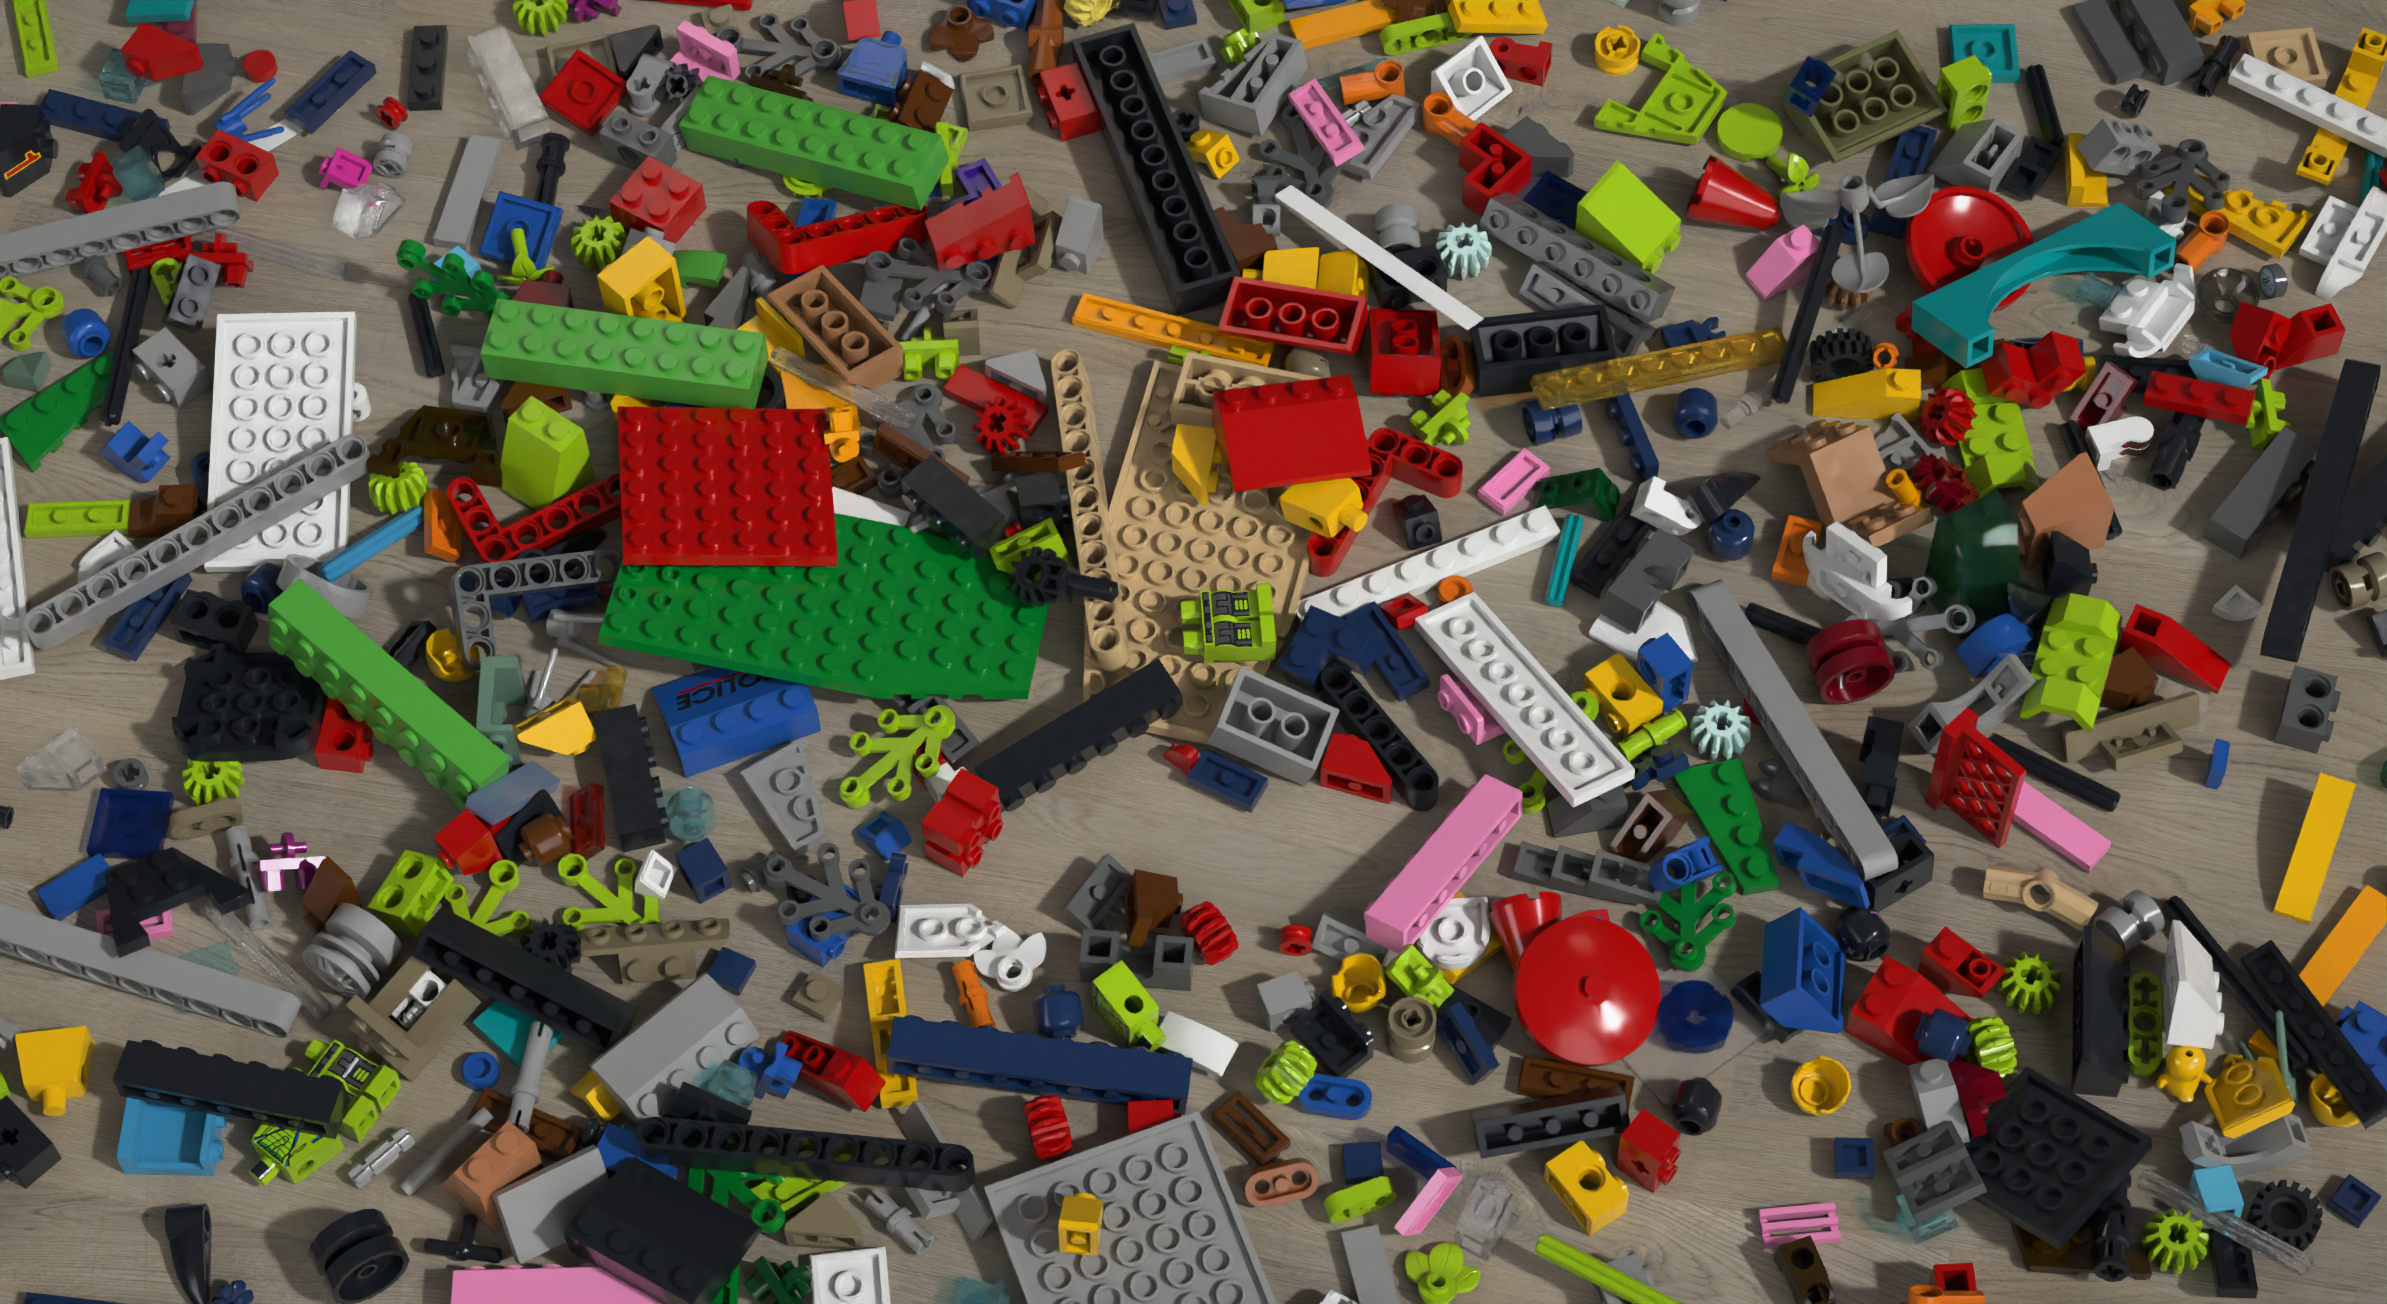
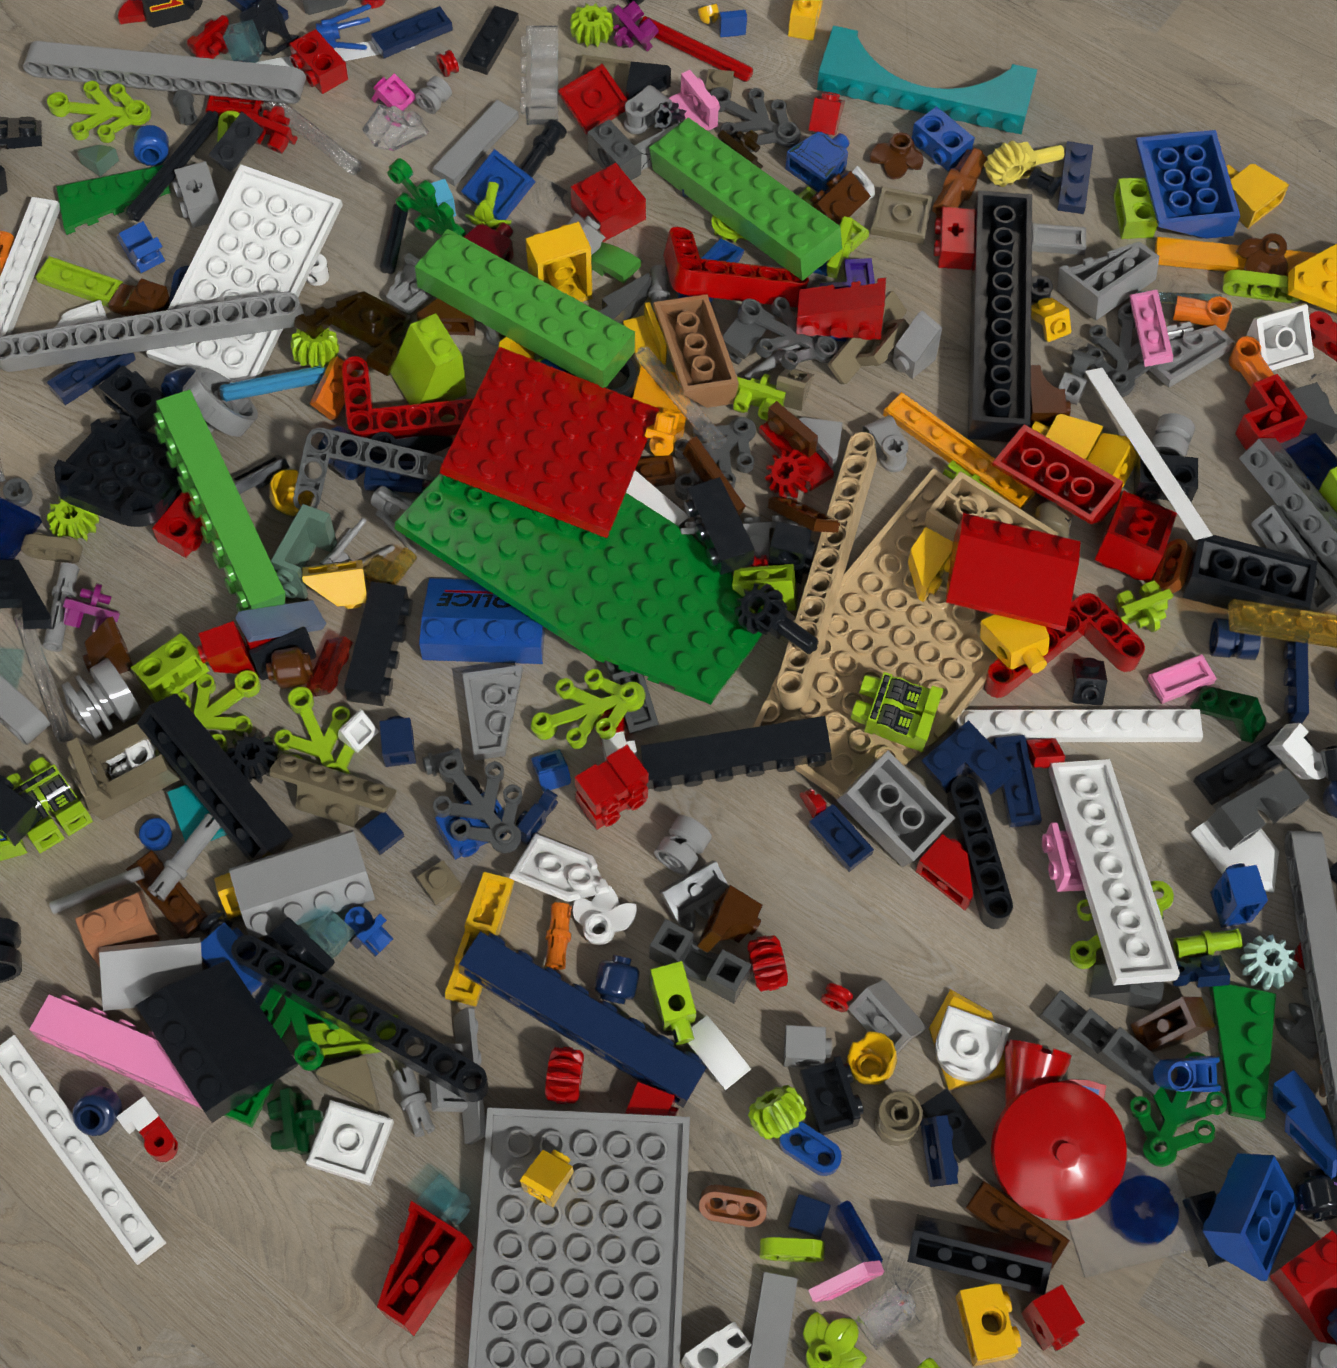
camera: 20 degrees right, 5 degrees up
light grey axle [347,1127,415,1188] -> none
black piece [424,1214,502,1263] -> none
lime gear [570,214,627,271] -> none
clear light blue head [667,787,716,841] -> none
red slope [780,1030,886,1112] -> none
reddish brown tile [1211,1091,1291,1166] -> none
lime gear [1220,27,1261,66] -> none
bright pink brick [1363,774,1522,954] -> none
lime hips [1384,944,1455,1014] -> none
light aqua gear [1436,221,1492,280] -> none
orange tile [1437,575,1473,606] -> none
teal axle [1545,514,1583,607] -> none
yellow brick [1583,652,1663,739] -> none
black head [1669,1077,1722,1136] -> none
yellow hair [1790,1056,1852,1117] -> none
none -> light grey wheel [654,815,712,875]
none -> reddish brown plate [767,401,818,457]
none -> light grey piece [862,415,908,472]

